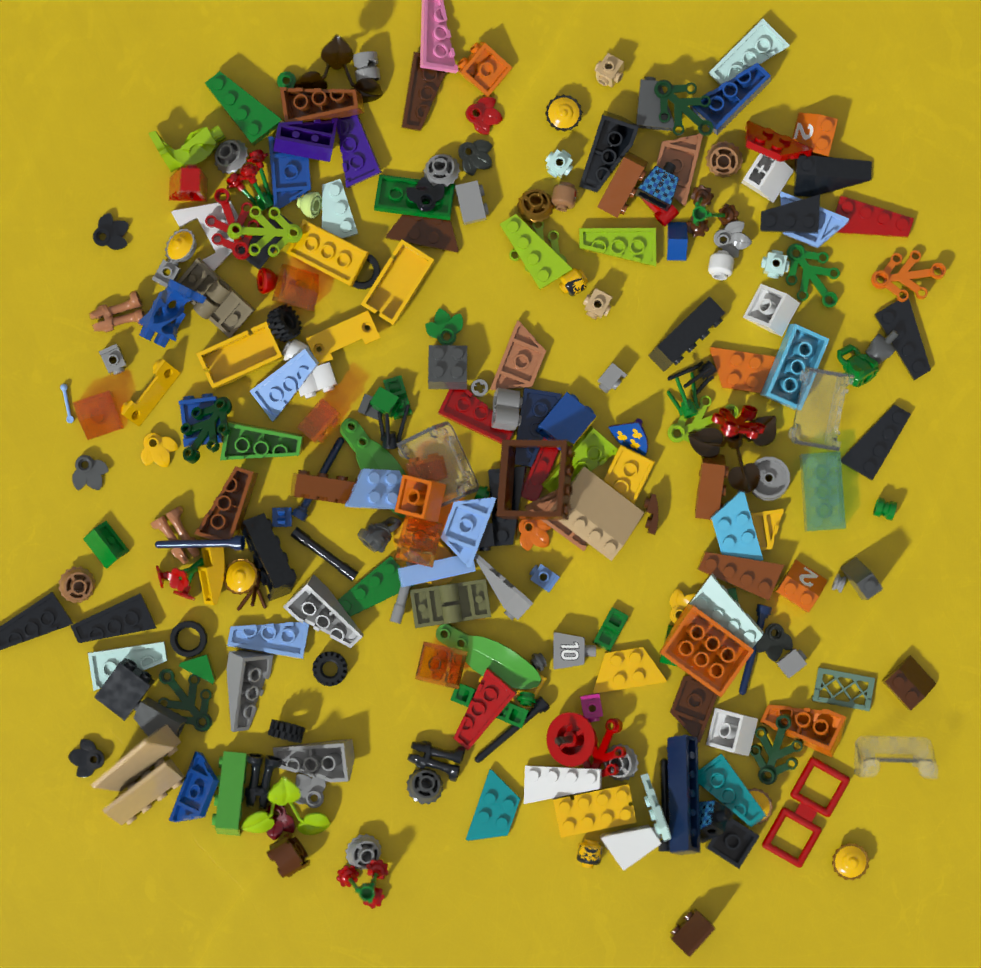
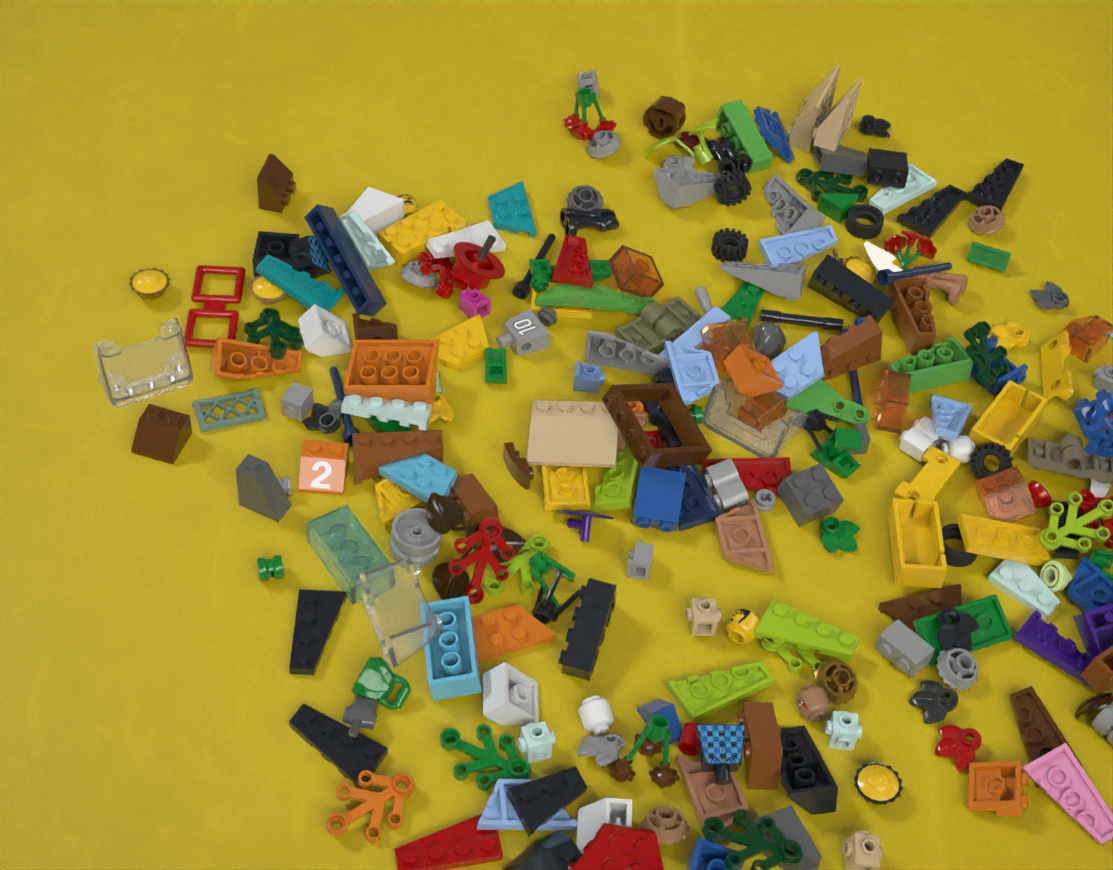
camera: 145 degrees right, 40 degrees down
none -> light grey brick [578,70,600,97]

